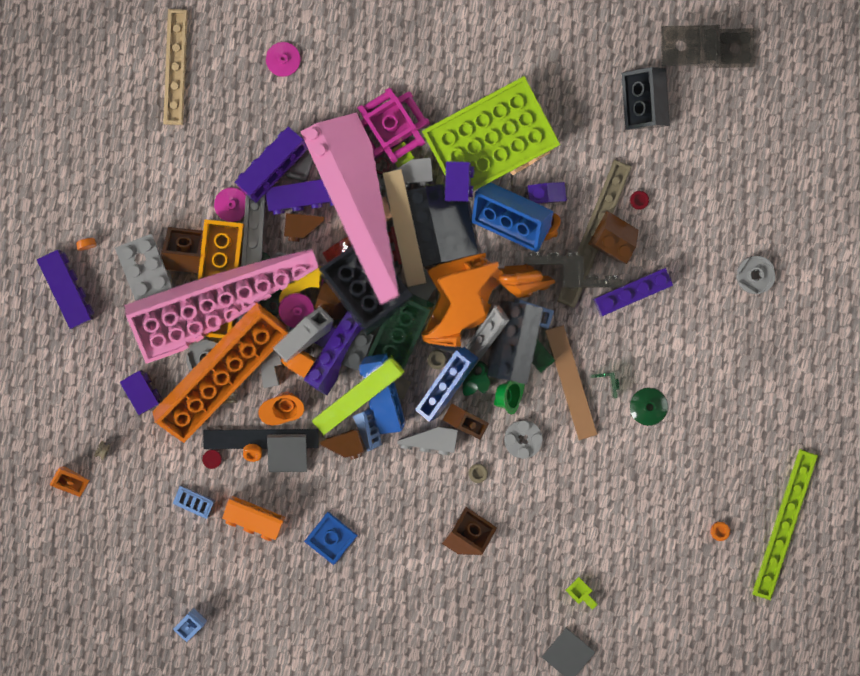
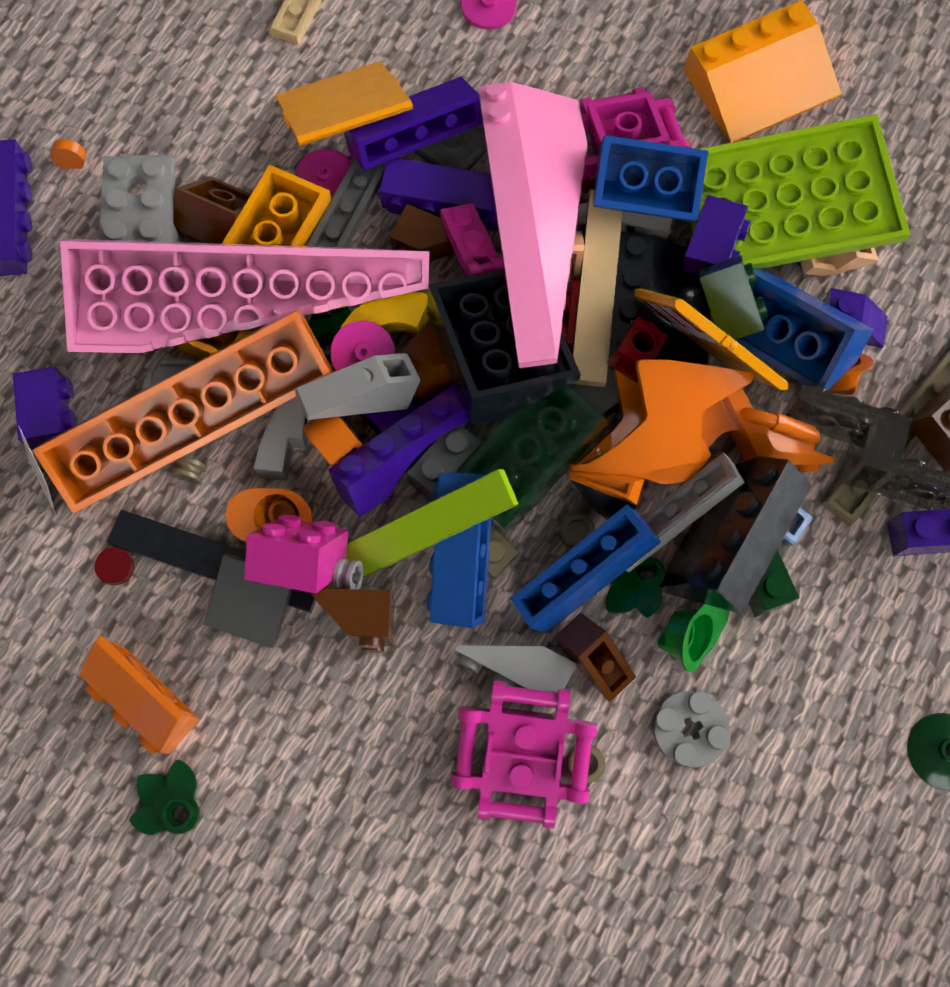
camera: 10 degrees right, 15 degrees down
medium blue slope [173,486,216,519] -> none
orange tile [243,444,262,462] -> none
blue tile [304,511,358,565] -> none
medium blue slope [353,409,382,451] -> none
reddish brown slope [442,507,497,555] -> none
medium nougat tile [545,325,597,440] -> none
clear green bracket [590,372,620,399] -> none
none -> white sticker [19,427,56,516]
none -> dark green plate [129,760,200,835]
none -> dark pink brick [244,515,348,594]
none -> light orange piece [275,61,413,146]
none -> light grey bush [332,558,364,589]
none -> dark pink plate [440,203,504,277]
none -> dark pink brick [450,681,598,829]
none -> blue slope [593,135,708,222]
none -> dark red brick [607,317,668,383]
none -> light orange piece [635,289,788,390]
none -> light orange slope [684,0,841,143]
none -> dark green brick [699,255,768,340]

